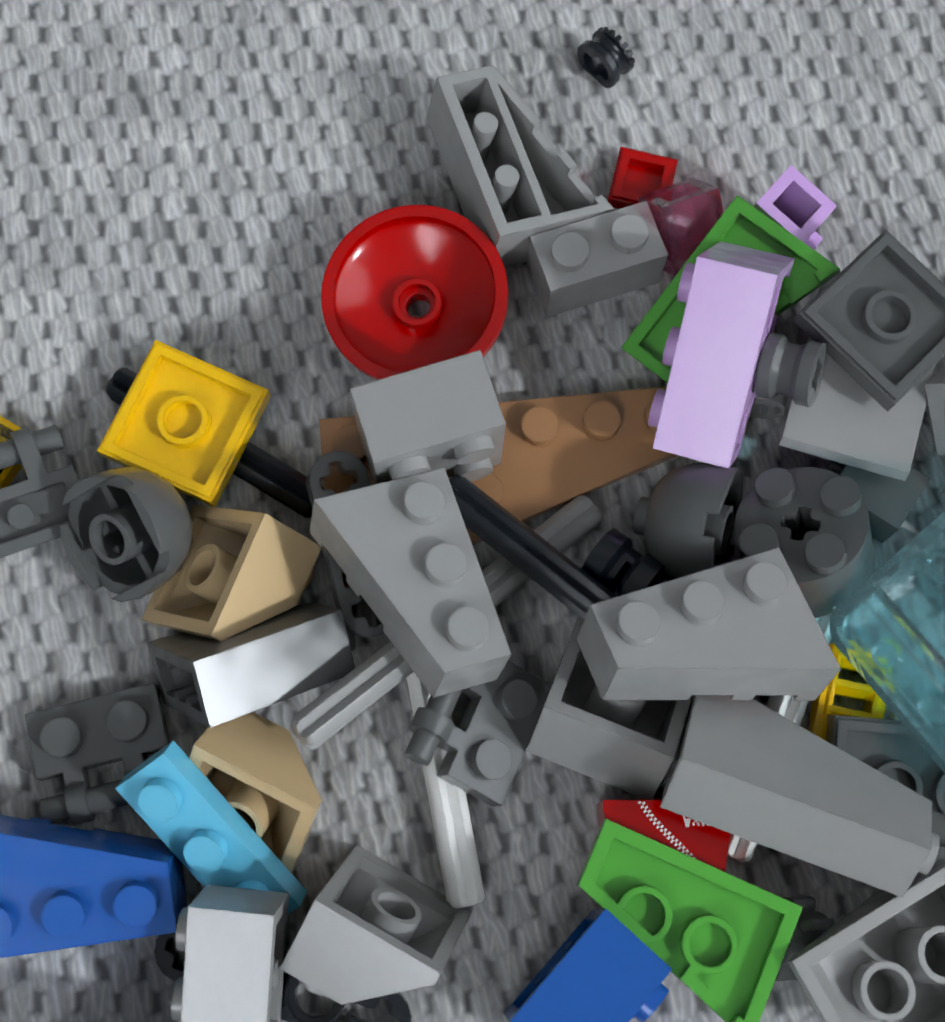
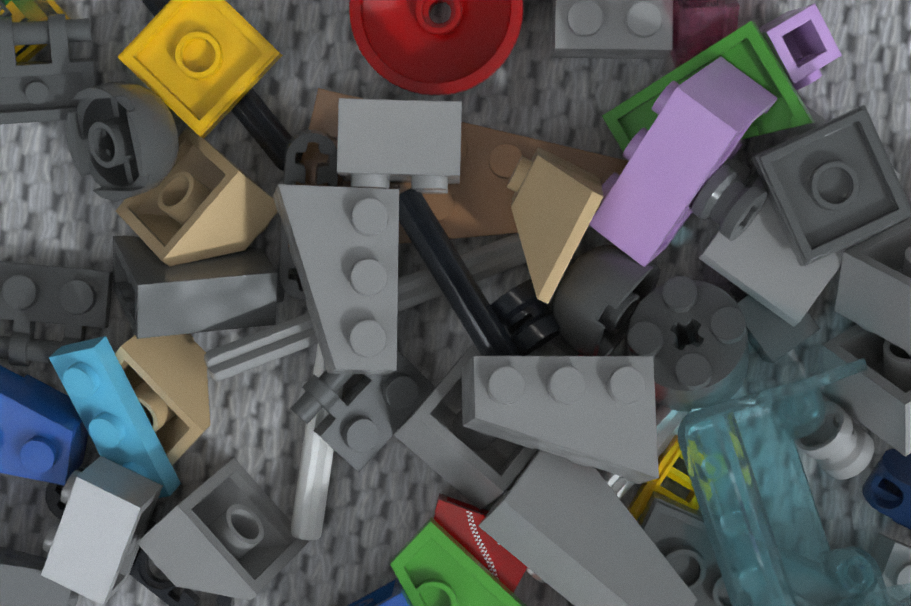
camera: 25 degrees right, 15 degrees up
none -> tan slope [507,147,604,304]

